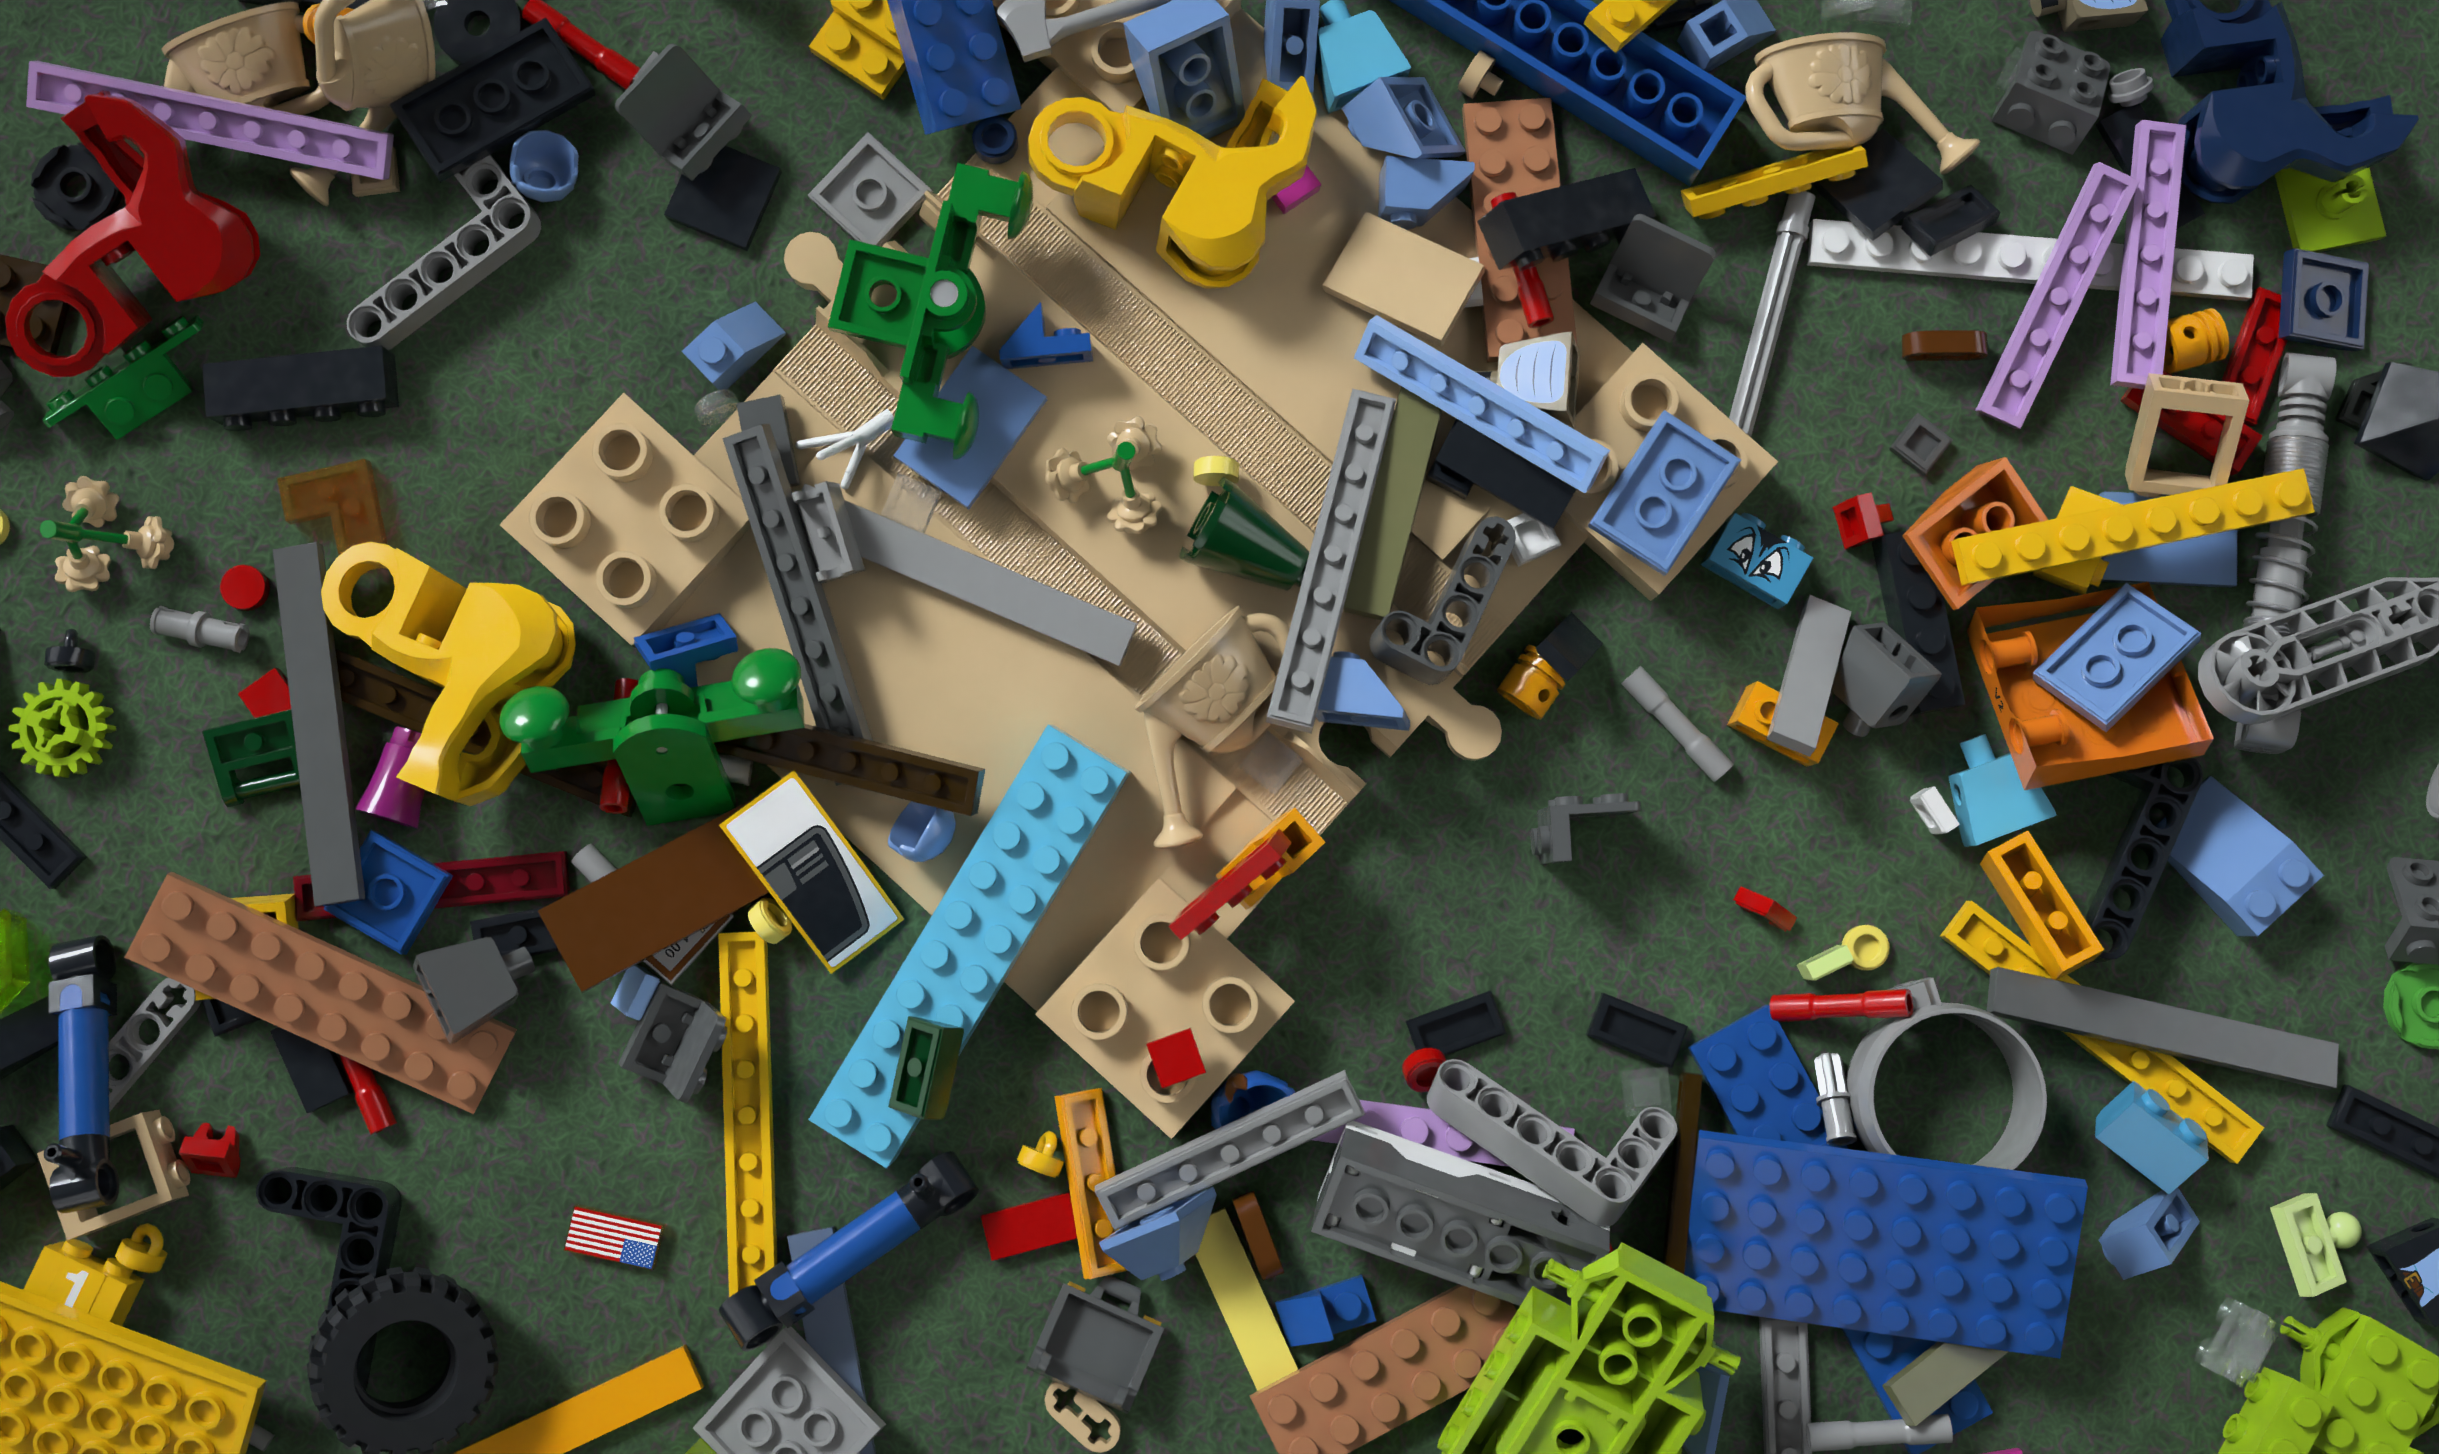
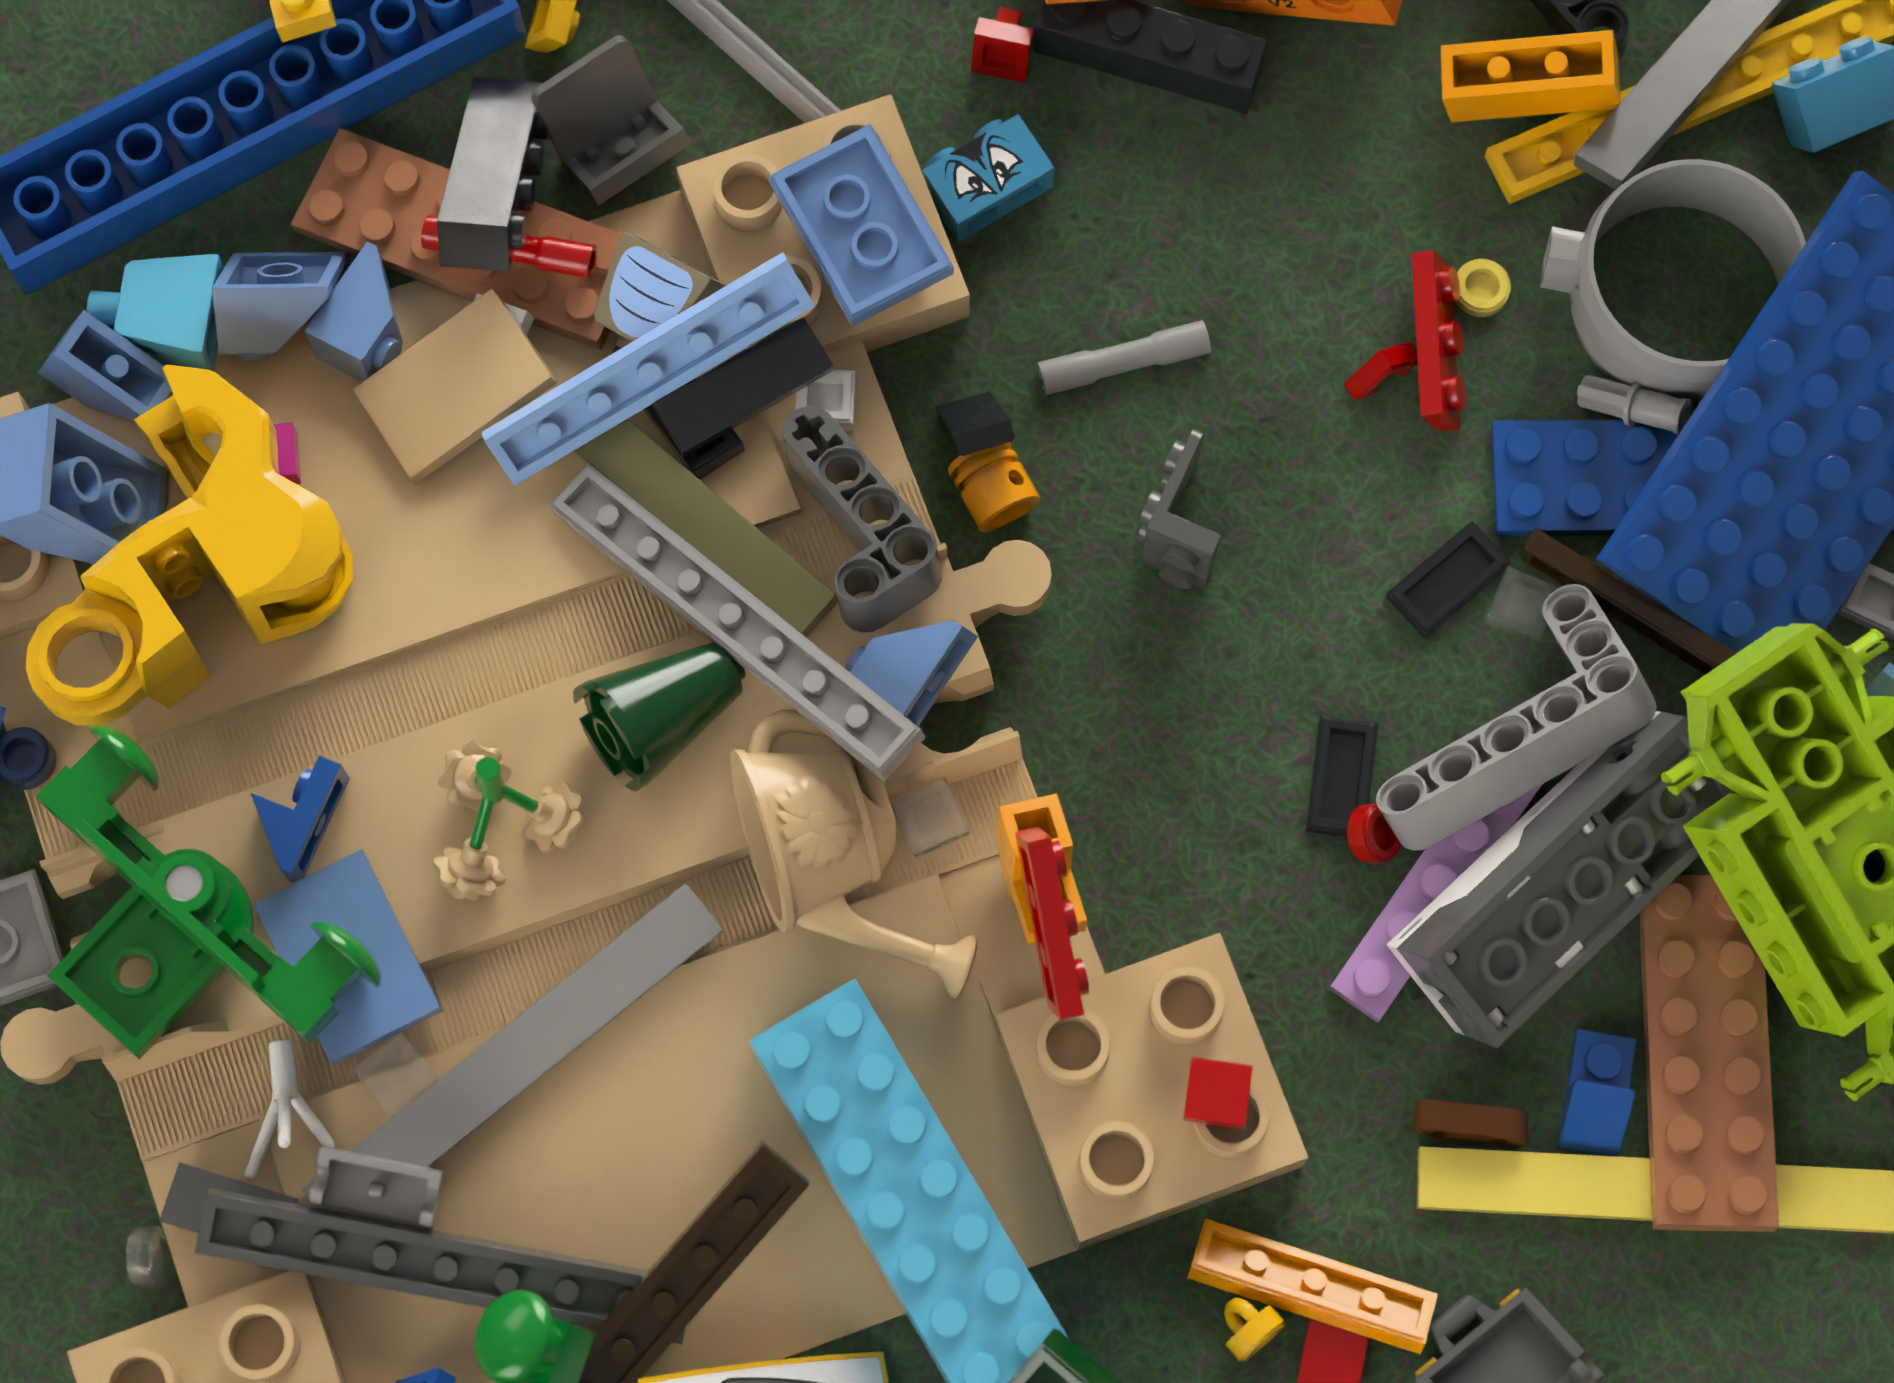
camera: 60 degrees left, 10 degrees down
medium blue slope [682,301,786,394] -> none
medium blue hair [888,801,956,862] -> none
light grey tile [1095,1070,1365,1230] -> none
medium blue slope [1099,1187,1217,1281] -> none
light yellow tile [1193,456,1239,486] -> none
blue hair [1210,1070,1295,1130] -> none
tan tile [1457,50,1504,99] -> none
light orange brick [1727,681,1839,767] -> none
light grey tile [1767,595,1851,757] -> none
red piece [1770,989,1913,1022] -> none
yellowish green tile [1797,945,1854,981] -> none
dark grey torso [1832,622,1942,737] -> none
white tile [1910,786,1960,835] -> none
medium azure torso [1948,734,2057,847] -> none
none -> red plate [1412,250,1466,431]

